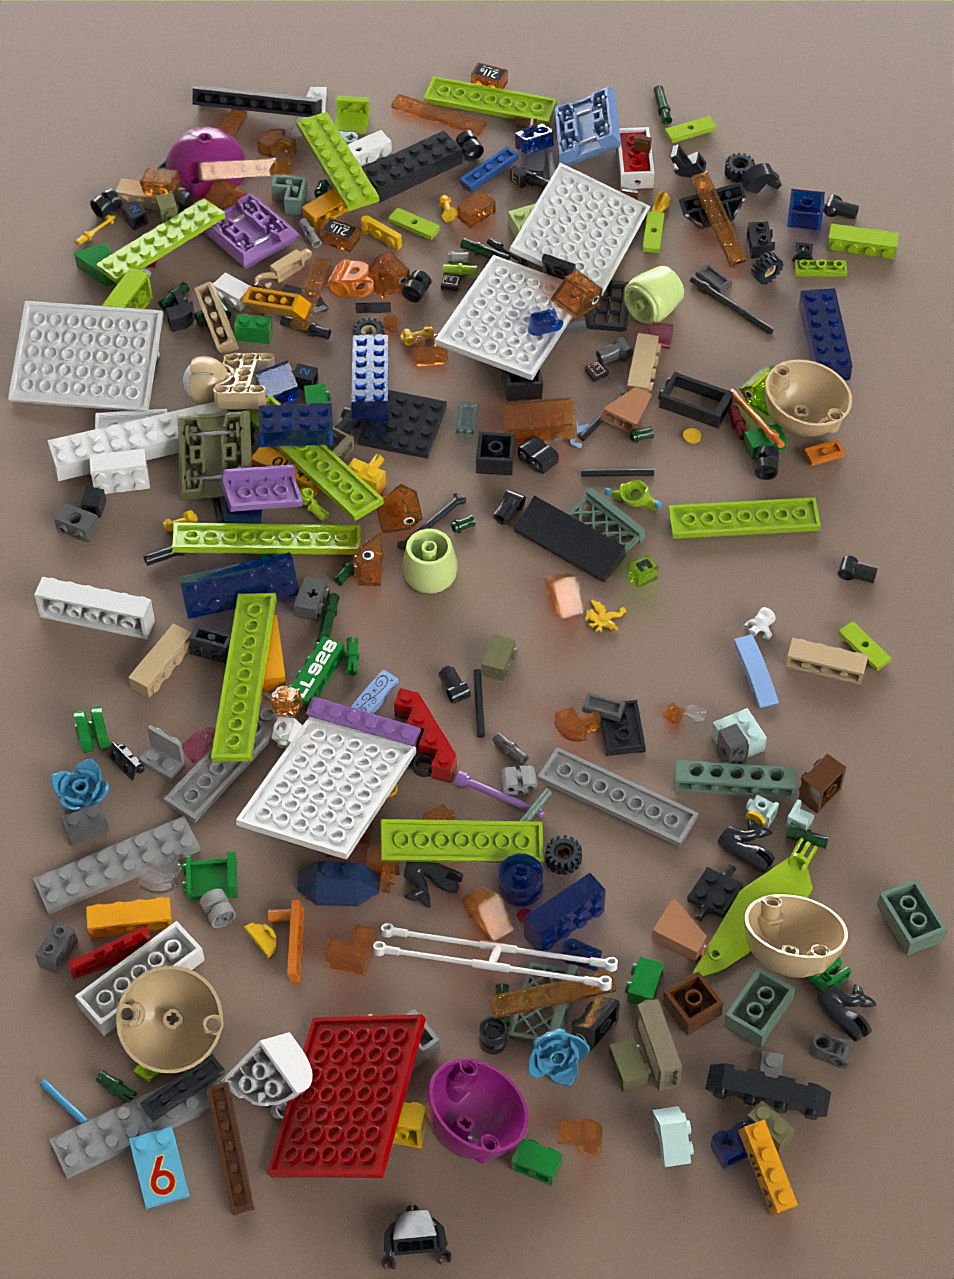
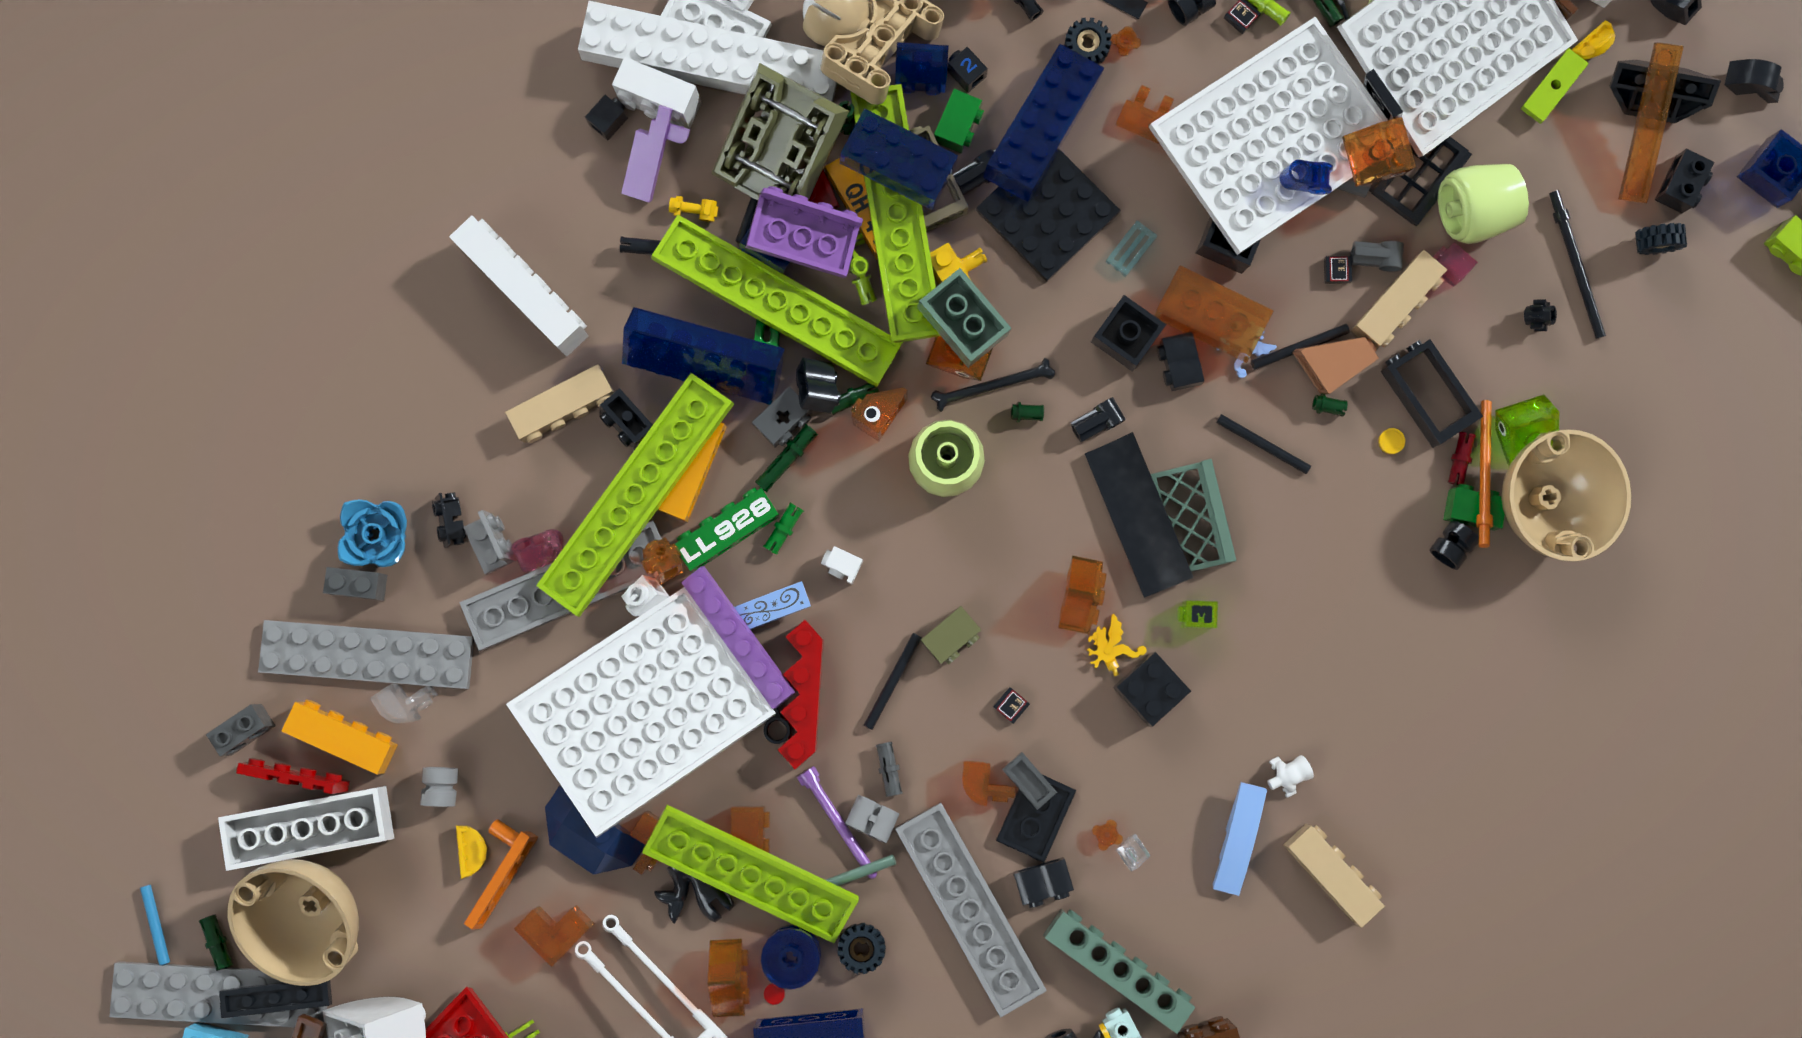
camera: 30 degrees right, 30 degrees up
dark grey brick [54,503,100,542] -> none
green wheel [73,705,110,754] -> none
green panel [182,852,238,901] -> none
yellow bar [400,326,434,346] -> none
black piece [439,665,471,704] -> none
lime piece [604,480,662,511] -> none
lime plate [668,497,821,539] -> none
dark grey tile [696,263,732,294] -> none
light aqua brick [711,708,767,758] -> none
dark grey brick [716,723,748,764] -> none
black bush [724,153,755,183] -> none
black tile [792,242,813,262] -> none
lime tile [794,259,847,277] -> none
clear blue brick [799,288,853,380] -> none
orange plate [804,439,845,466] -> none
black piece [838,555,878,583] -> none
lime tile [838,621,892,672] -> none
none -> medium lavender piece [621,105,690,202]
none -> black brick [796,358,840,414]
none -> white brick [821,546,863,585]
none -> sand green brick [918,268,1012,368]
none -> black tile [993,687,1030,724]
none -> black brick [1013,857,1074,908]
none -> black brick [1113,652,1191,727]
none -> black gear [1524,299,1557,332]

